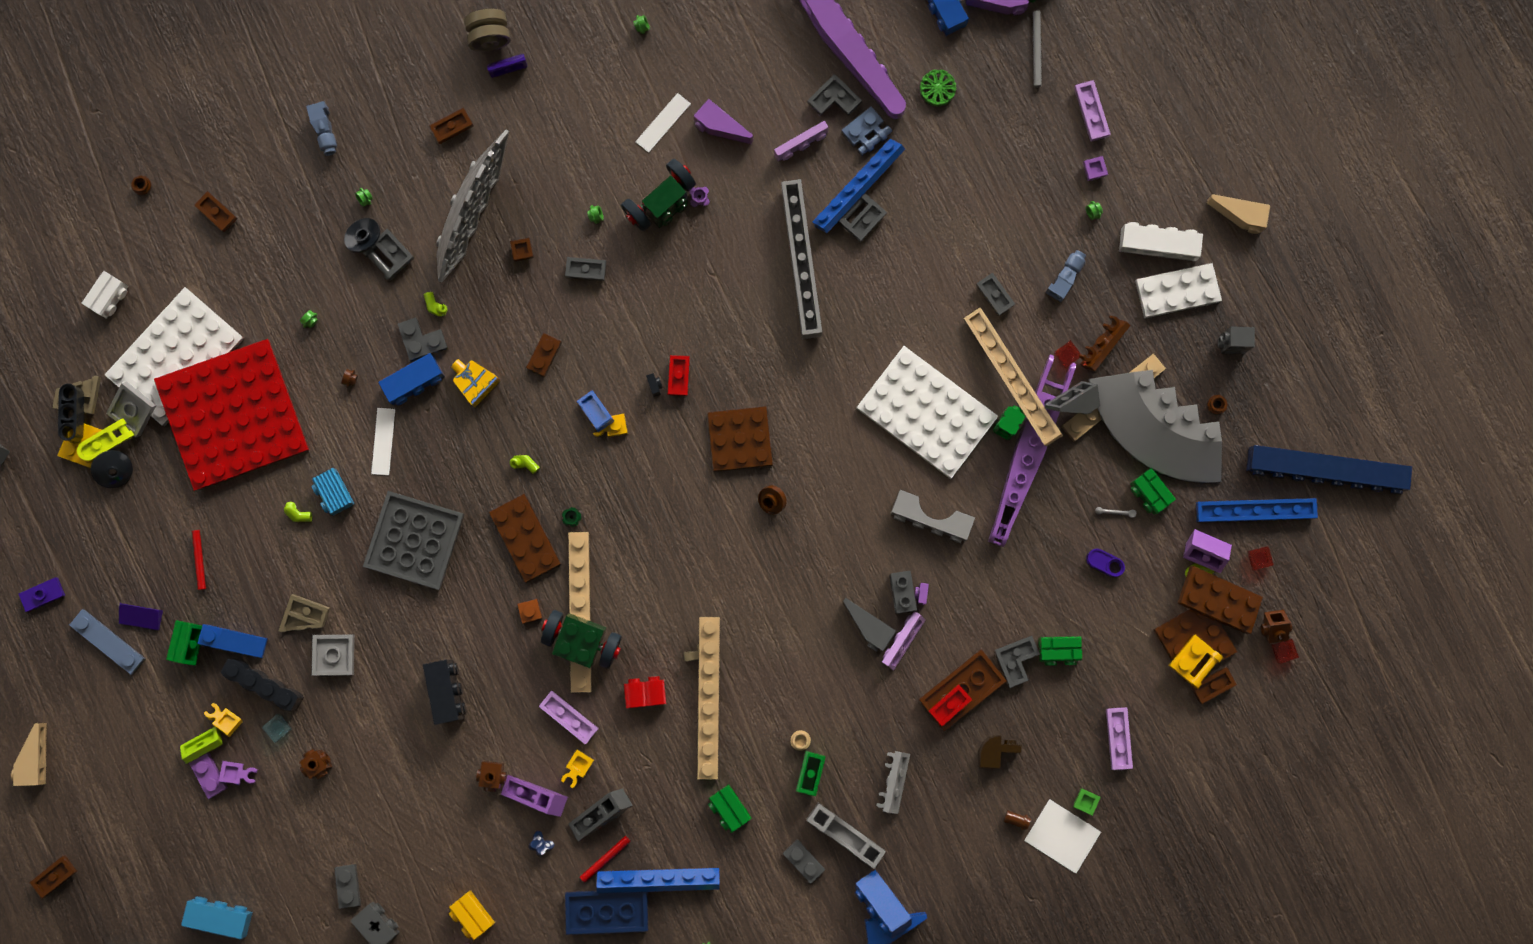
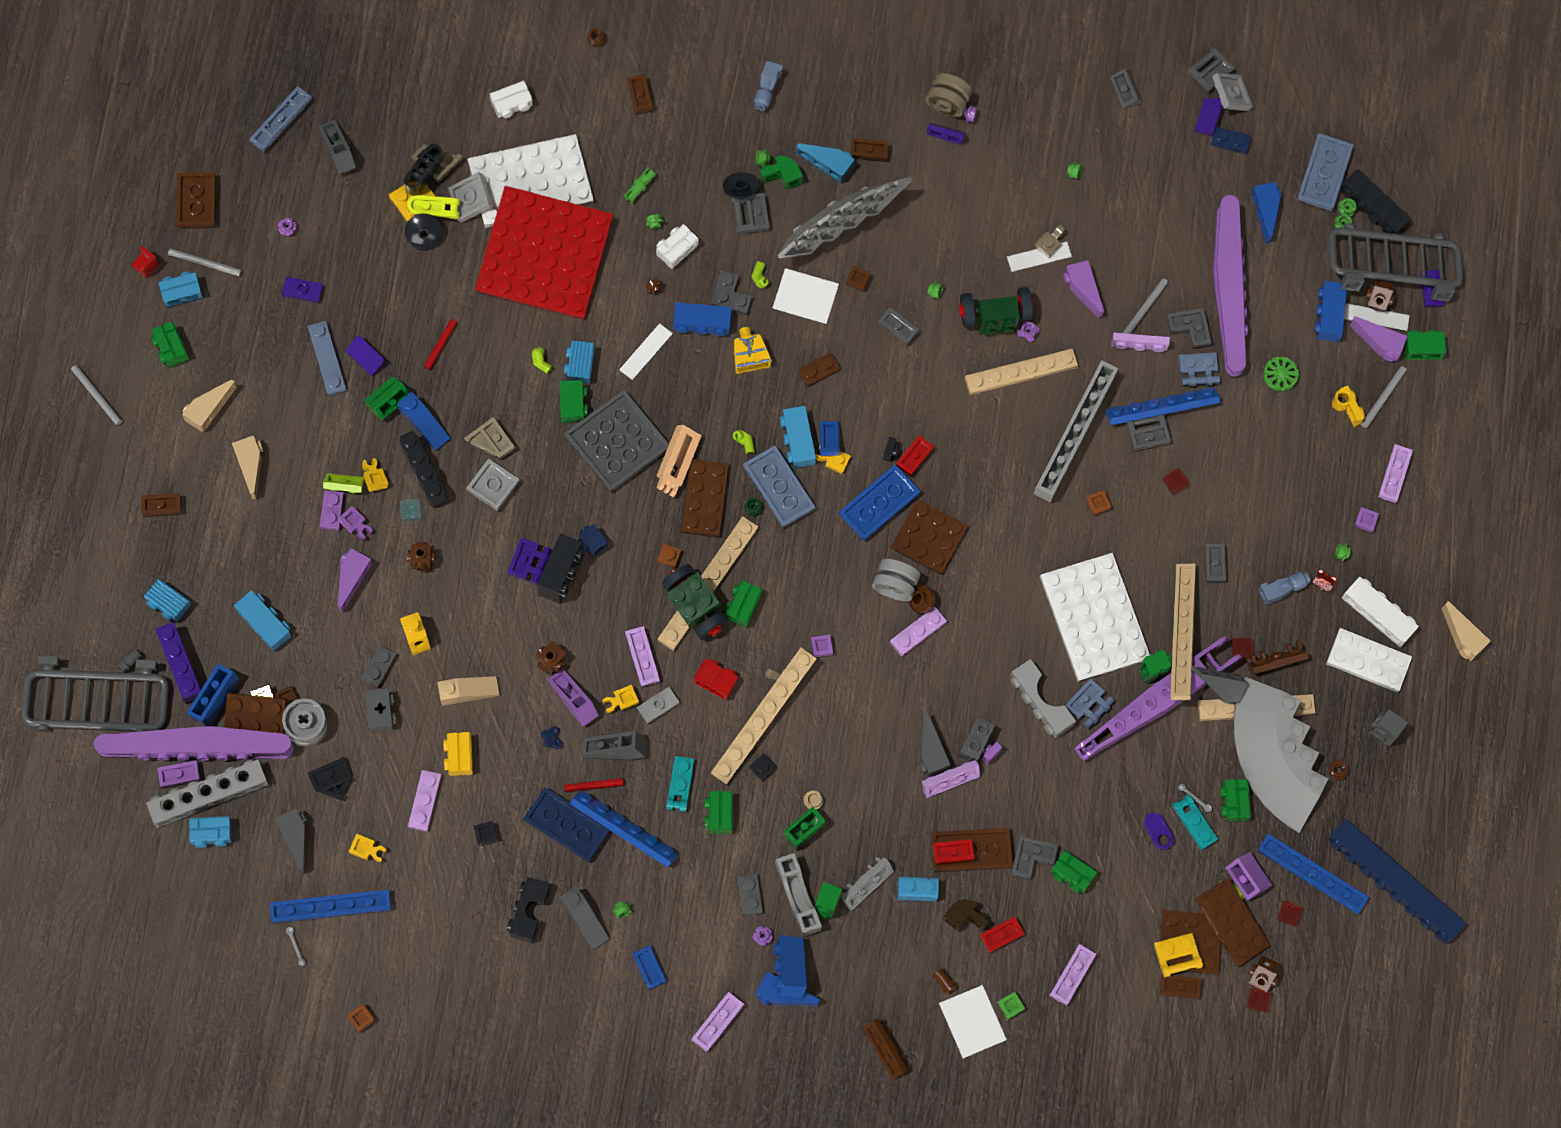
camera: 30 degrees right, 10 degrees down
none -> tan slope [232,435,263,500]
none -> medium lavender slope [338,548,372,613]
none -> yellow torso [400,612,431,656]
none -> tan slope [437,676,500,706]
none -> dark purple plate [508,538,552,584]
none -> green brick [559,380,587,423]
none -> dark blue brick [578,524,608,558]
none -> bright green pin [623,168,656,203]
none -> light grey plate [636,687,680,725]
none -> white brick [656,225,699,269]
none -> light nougat hinge [657,425,702,497]
none -> teal plate [666,756,694,812]
none -> green brick [724,581,763,628]
none -> sand blue plate [743,446,815,528]
none -> black plate [749,753,777,782]
none -> medium lavender plate [753,926,772,946]
none -> green brick [760,156,803,190]
none -> white sticker [773,268,839,324]
none -> dark azure brick [780,406,816,469]
none -> dark azure slope [796,143,855,183]
none -> medium lavender plate [811,635,833,658]
none -> green brick [814,882,842,919]
none -> blue plate [839,465,921,541]
none -> reddish brown plate [863,1018,910,1080]
none -> light grey wheel [872,559,920,601]
none -> lavender plate [890,607,947,657]
none -> dark azure brick [897,876,939,902]
none -> medium lavender plate [963,105,978,123]
none -> tan plate [964,349,1078,395]
none -> red plate [980,917,1024,953]
none -> dark tan plate [1034,224,1066,258]
none -> sand blue plate [1065,678,1114,729]
none -> dark orange plate [1086,490,1111,515]
none -> light grey bar [1123,278,1168,334]
none -> clear red plate [1162,468,1189,495]
none -> teal plate [1172,794,1218,851]
none -> clear red plate [1313,570,1336,592]
none -> yellow plate [1332,386,1364,427]

